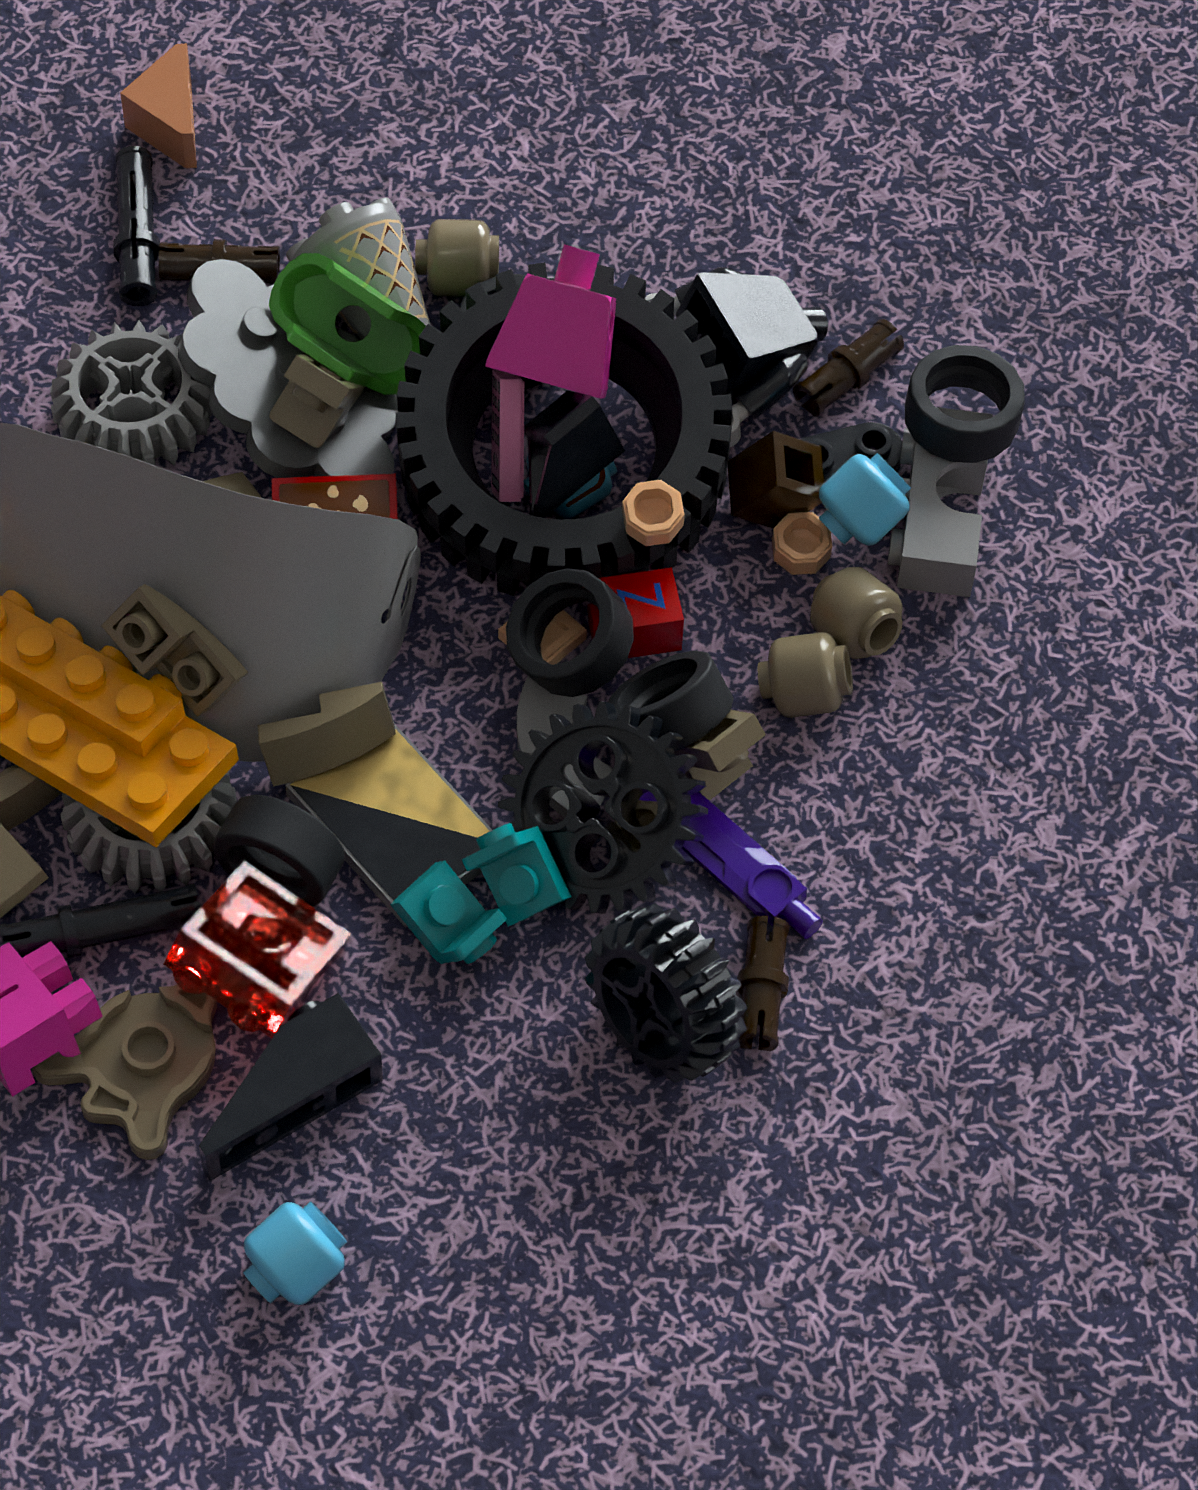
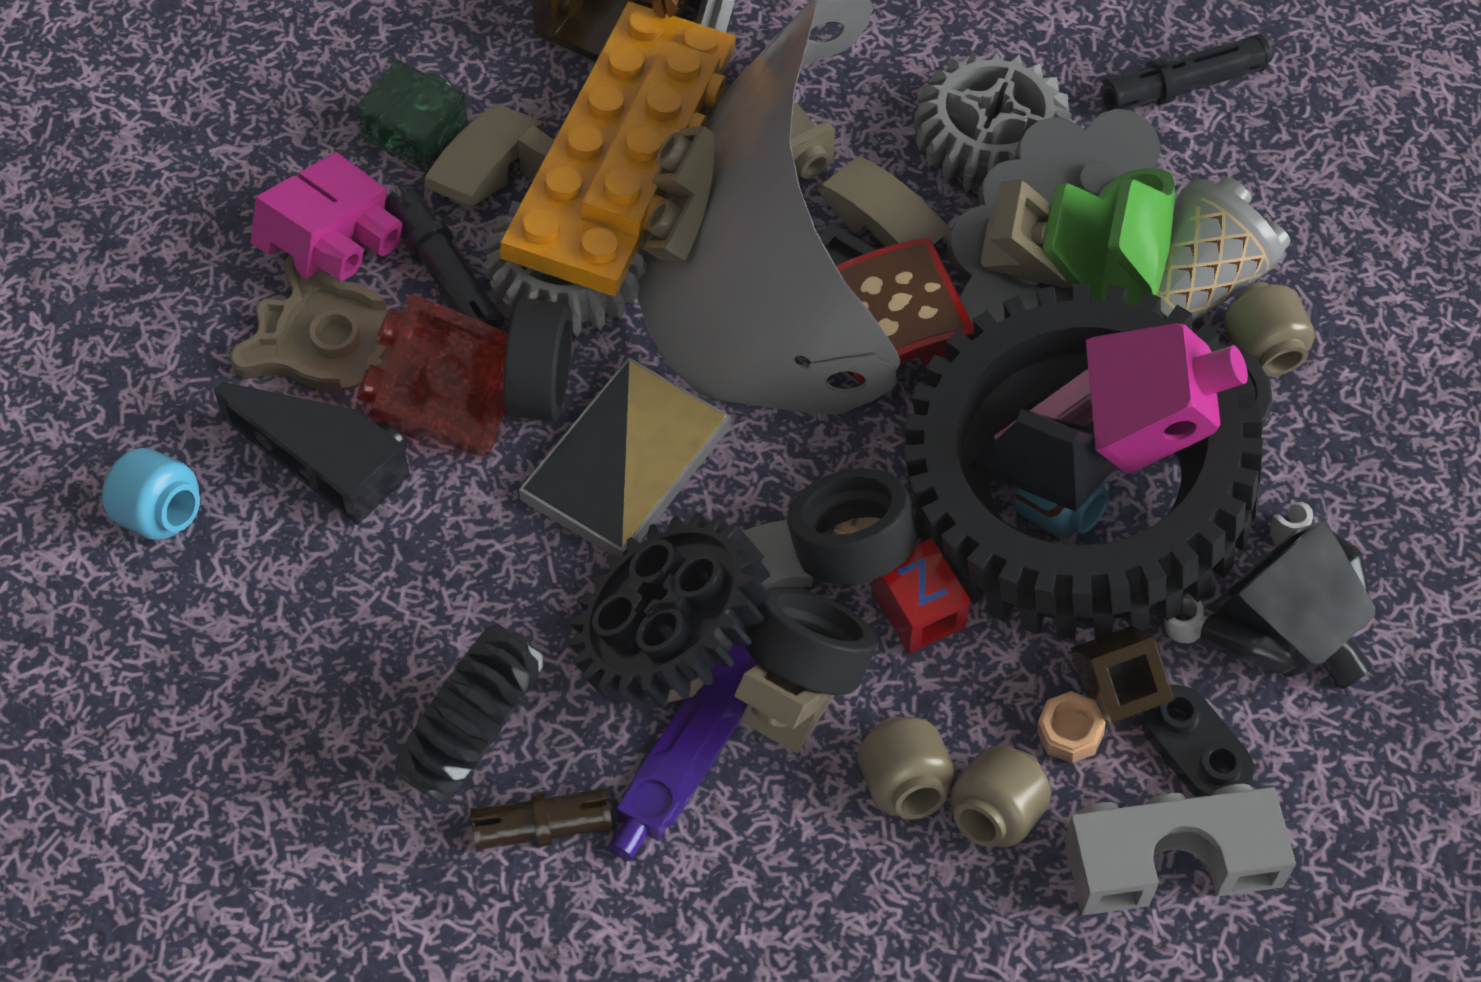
camera: 75 degrees right, 0 degrees up
nougat slope [120,43,197,168] -> none
dark brown pin [158,239,280,284] -> none
dark tan slope [257,682,396,786] -> none
teal bracket [390,860,507,964] -> none
teal bracket [462,823,571,927] -> none
light nougat tile [622,480,685,546] -> none
dark brown pin [793,319,904,417] -> none
medium azure head [819,453,911,546] -> none
black tyre [905,345,1025,463] -> none

